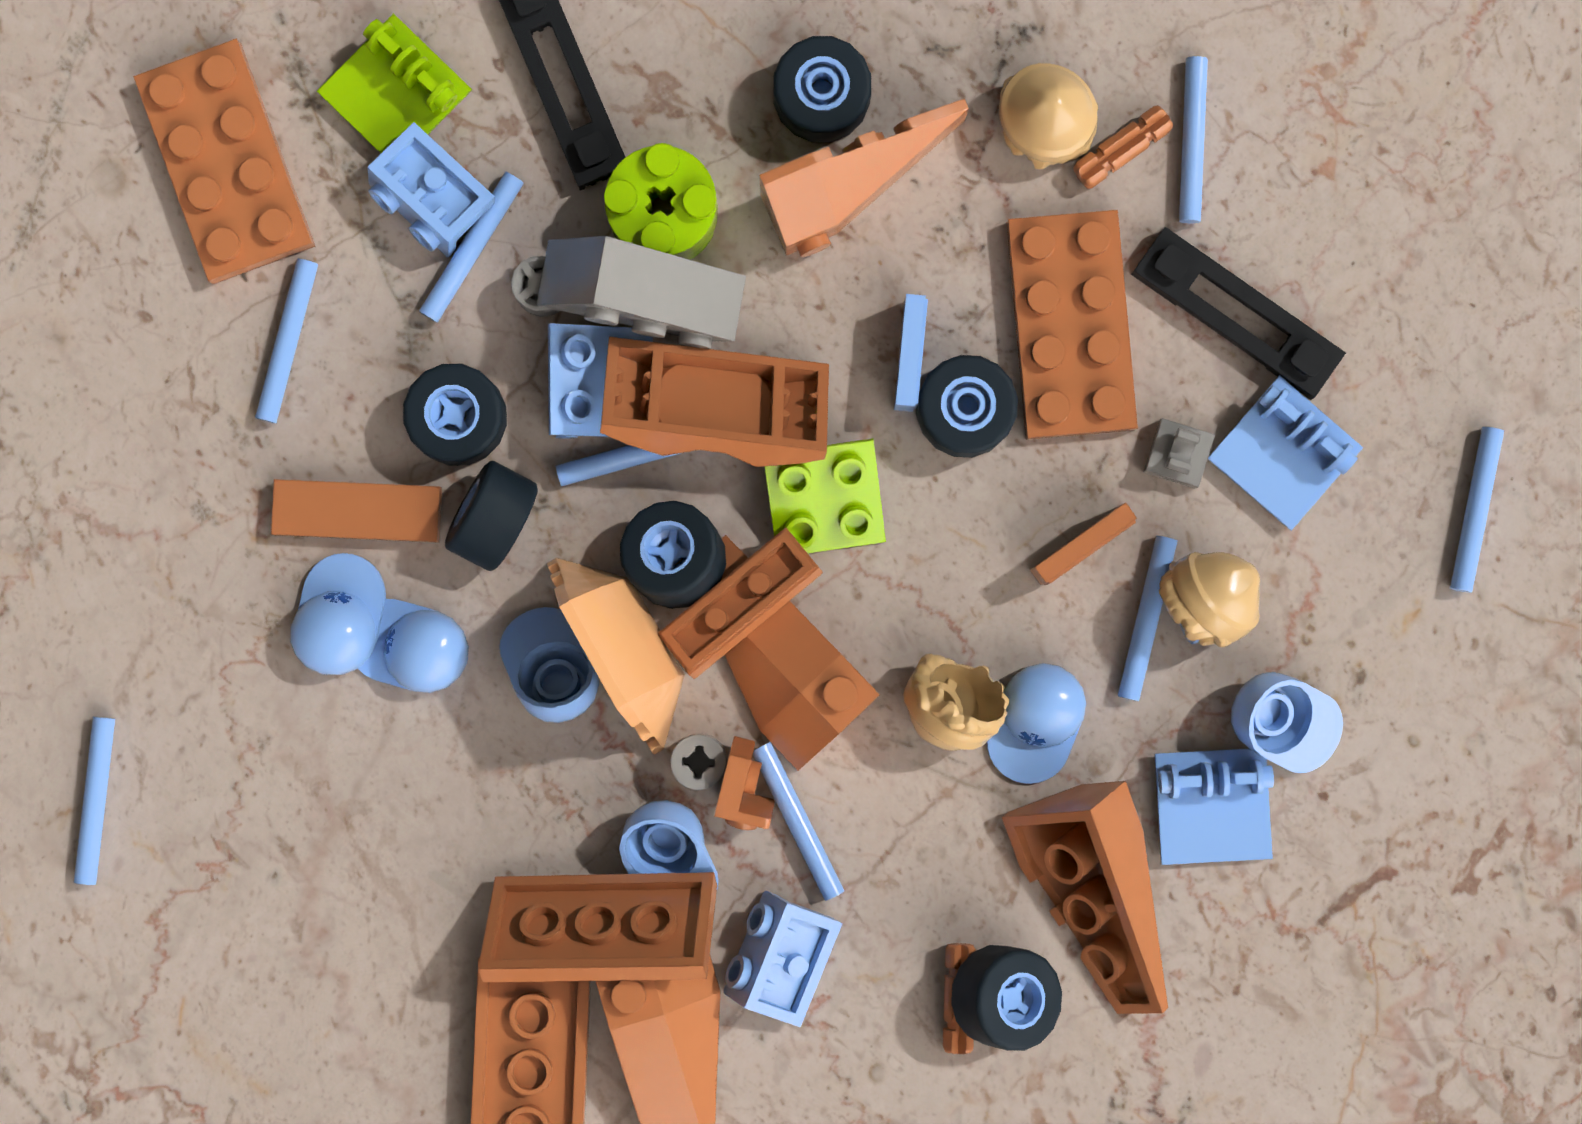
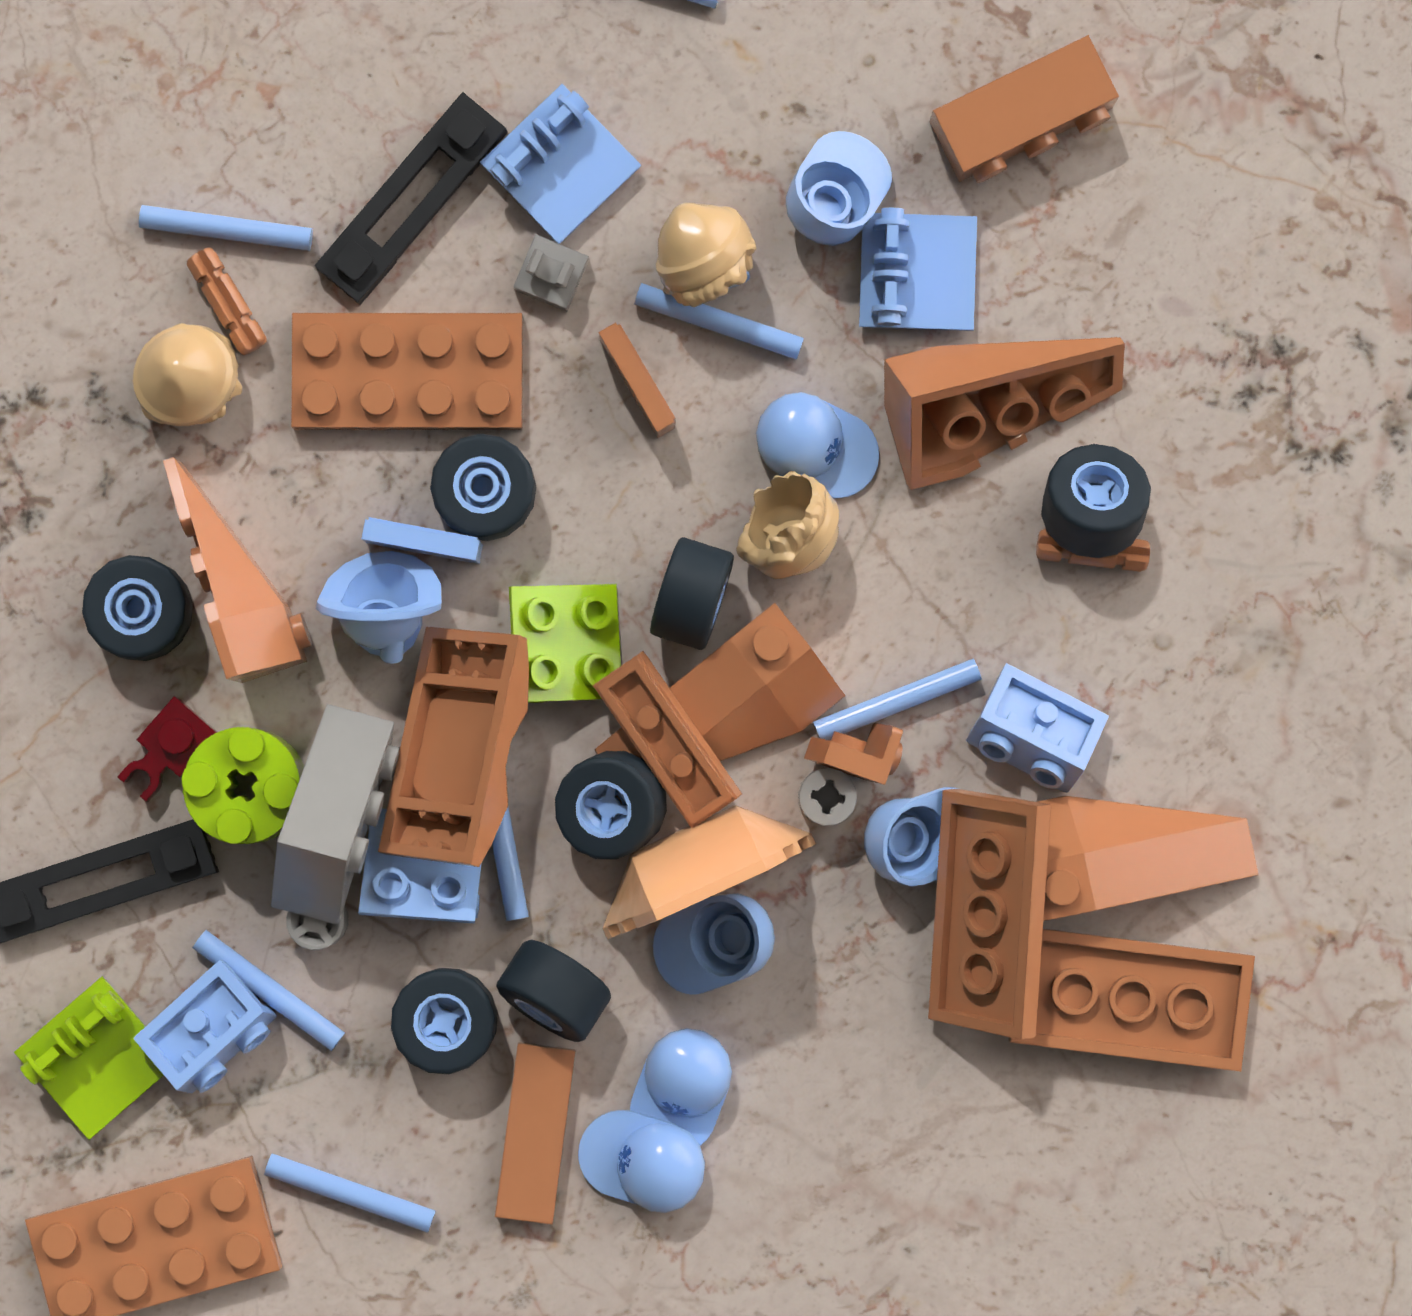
camera: 85 degrees left, 0 degrees up
none -> dark red plate [117,696,218,802]
none -> light blue helmet [316,551,442,664]
none -> black wheel [650,537,734,650]
none -> nougat brick [929,35,1119,183]

